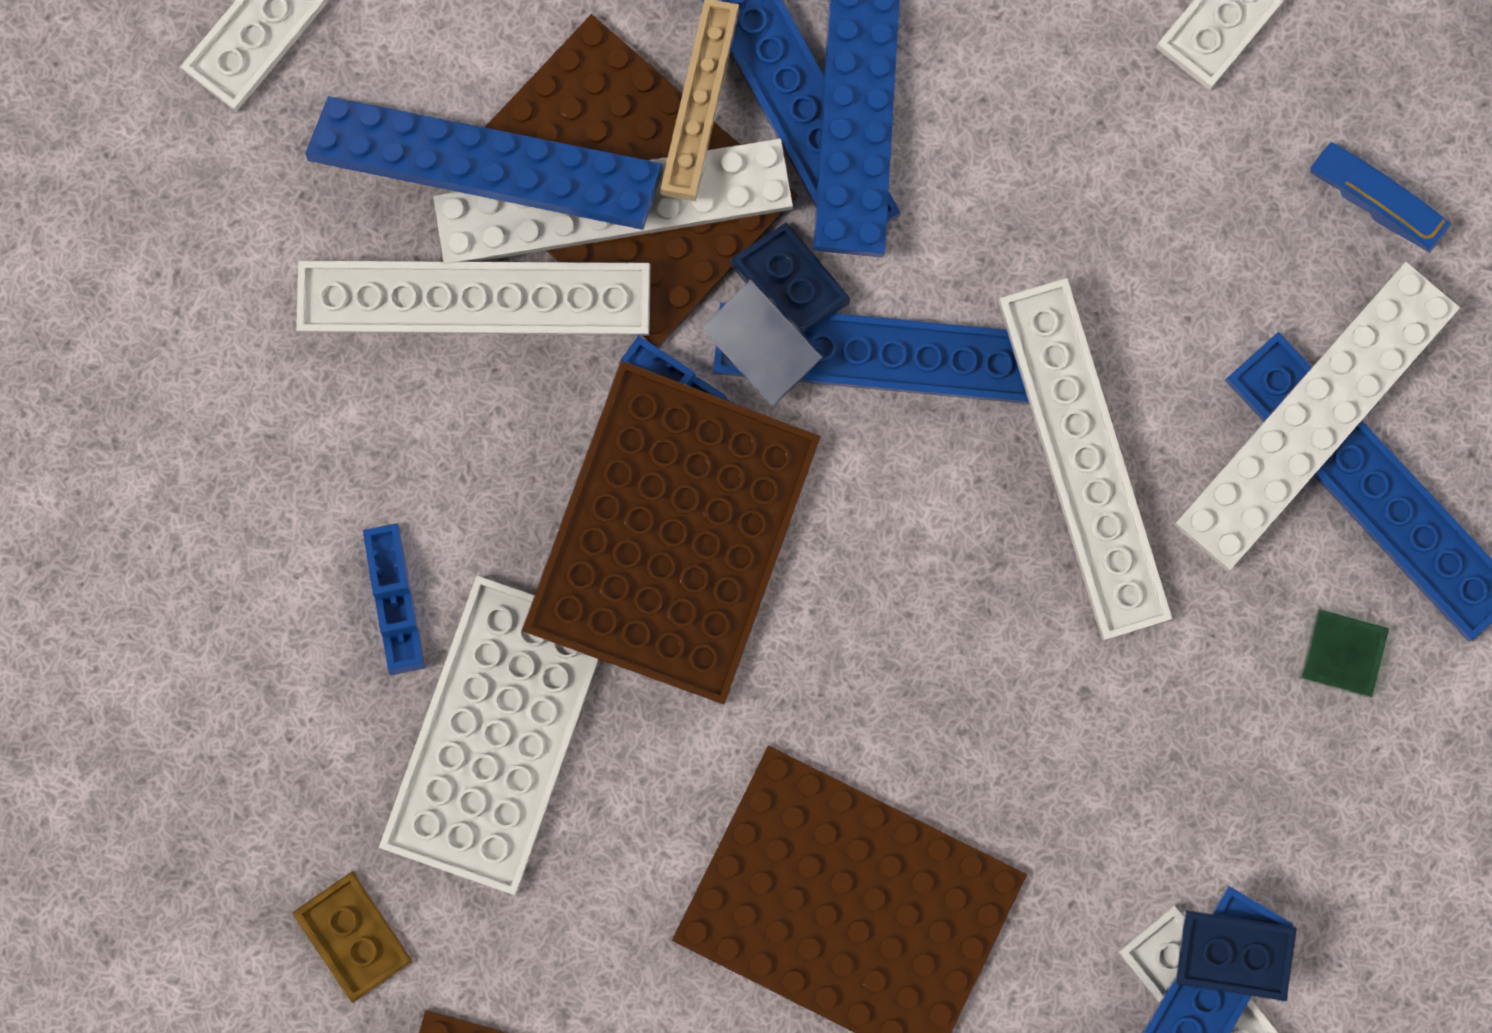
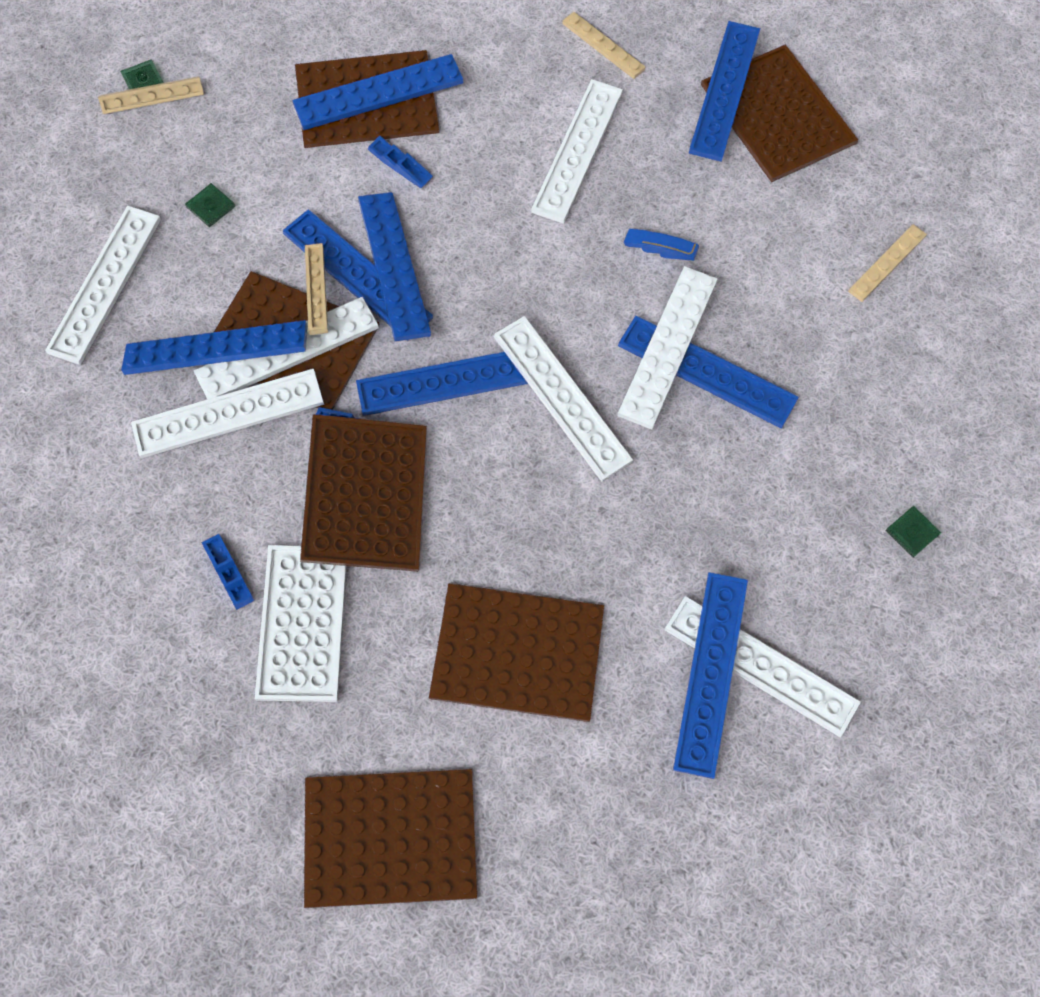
camera: 20 degrees left, 15 degrees down
pearl gold tile [292,871,413,1003] -> none
tile [702,279,825,406] -> none
dark blue tile [730,222,850,334] -> none
dark blue tile [1175,909,1297,1002] -> none
clear green plate [1300,609,1389,698] -> none

